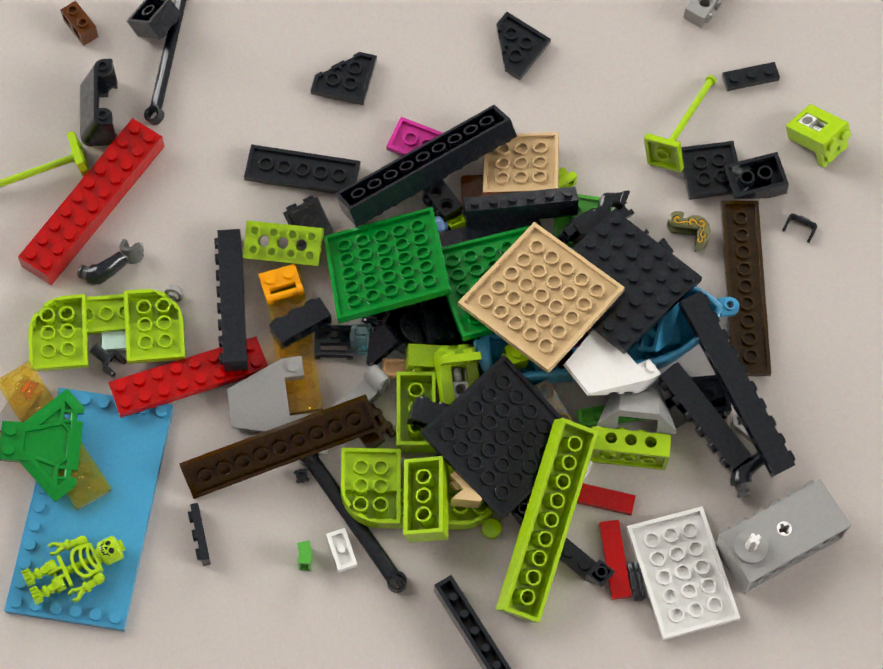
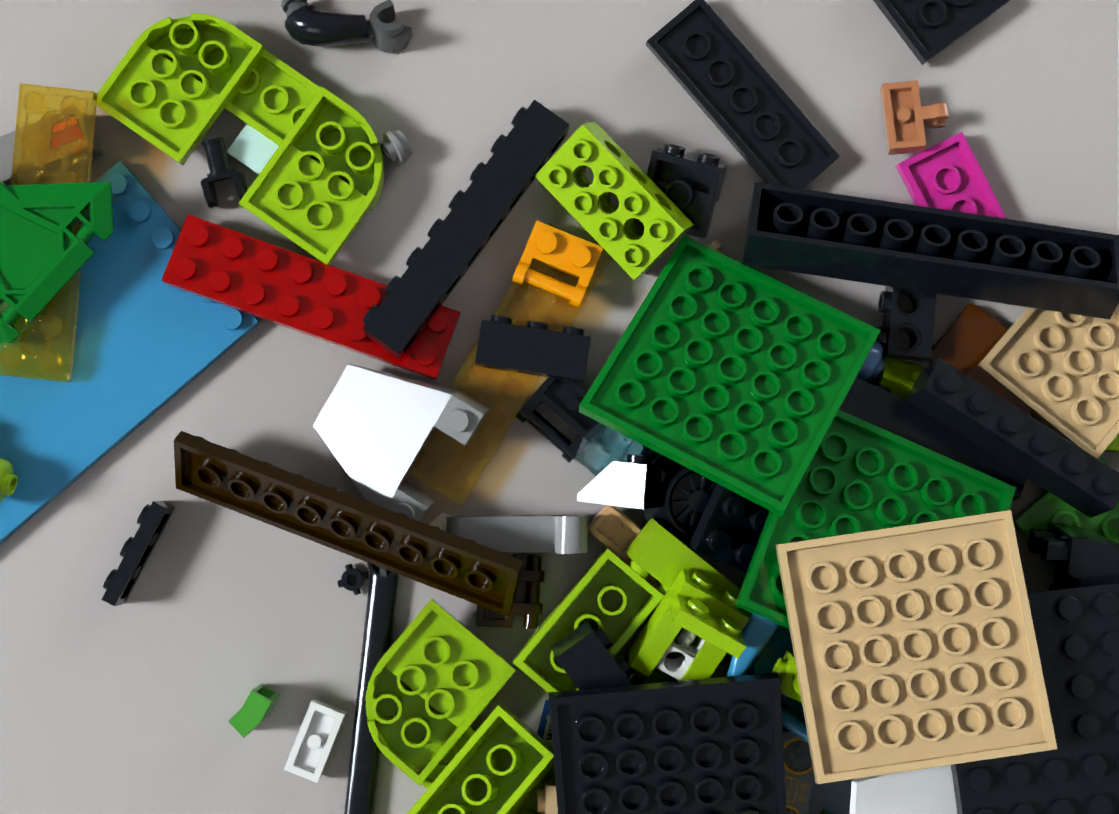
camera: 40 degrees right, 20 degrees up
none -> nougat plate [880,80,949,155]

